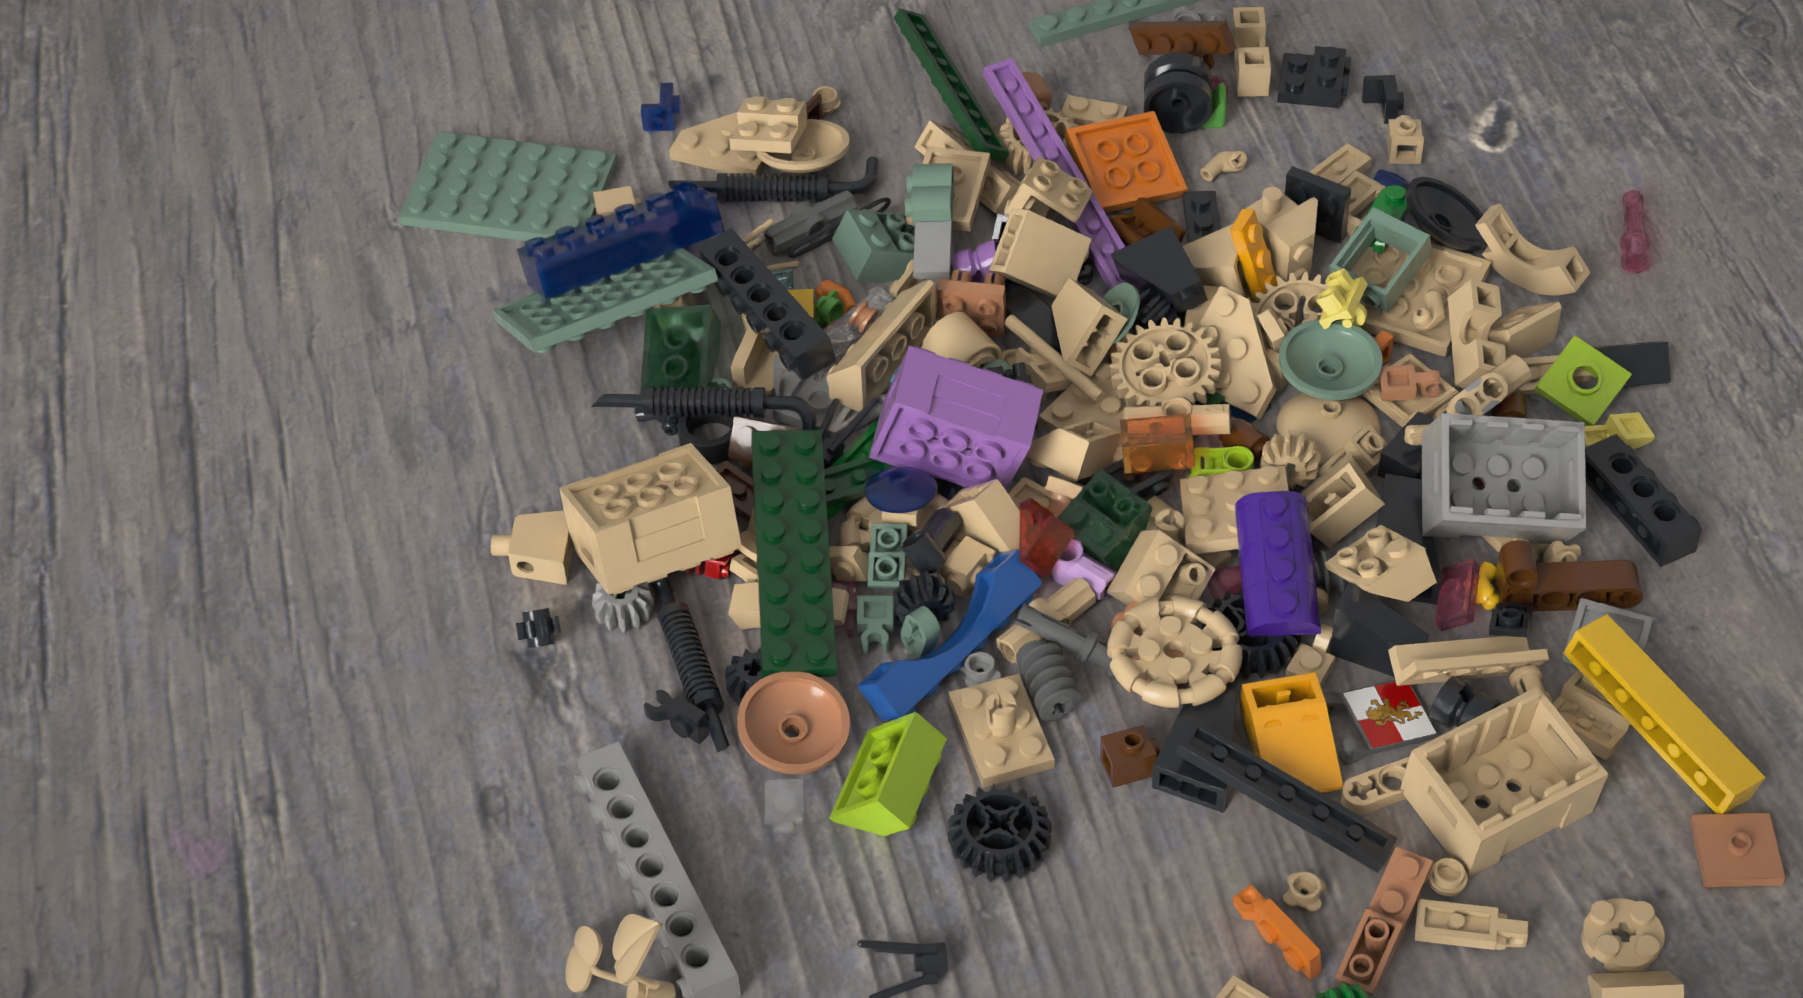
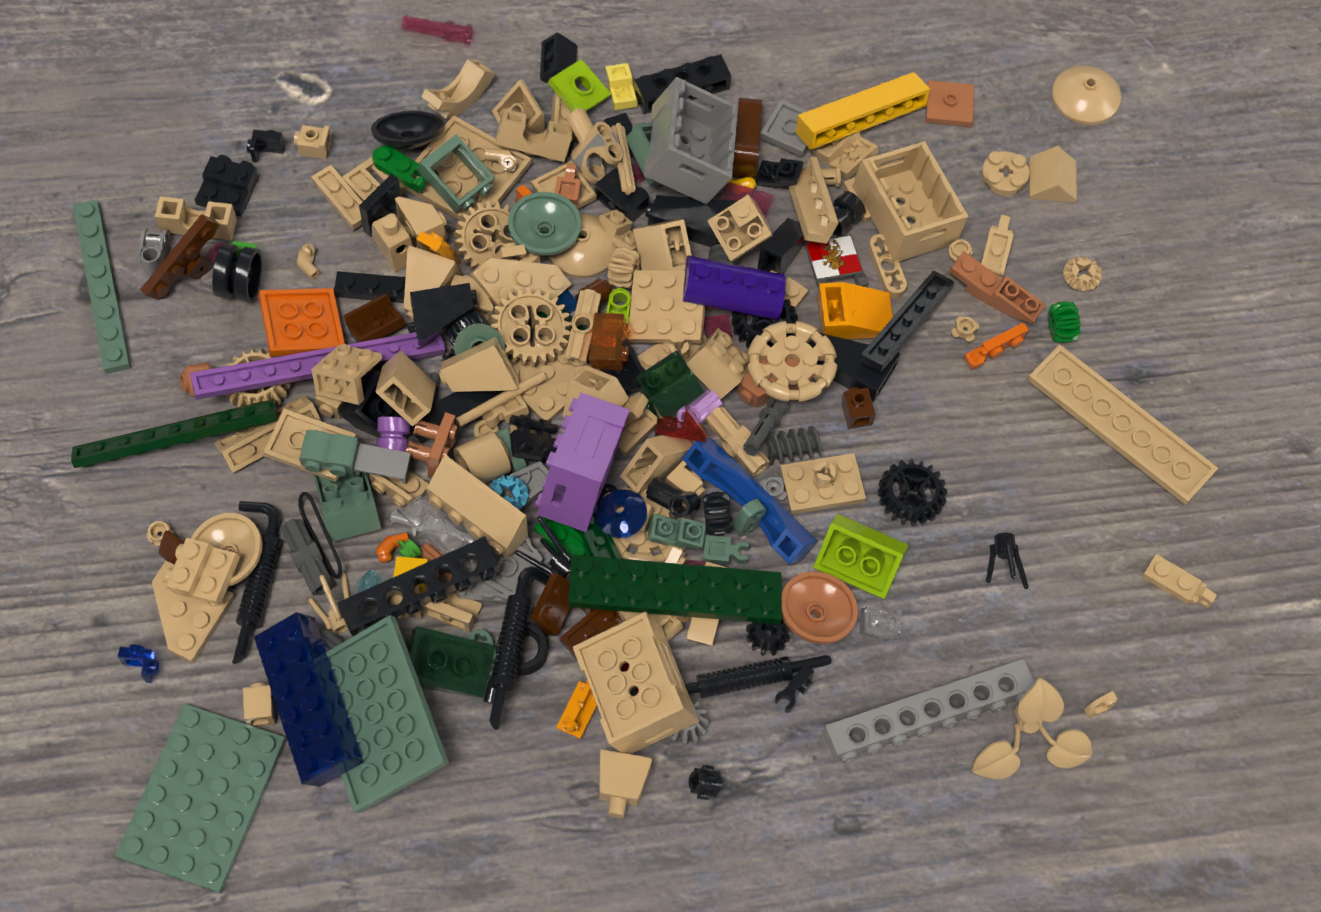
camera: 90 degrees left, 15 degrees up
nougat bush [848,300,879,334] -> none
tan plate [1062,95,1128,126] -> none
light yellow hips [1316,268,1368,329] -> none
clear blue tile [1373,169,1410,189] -> none

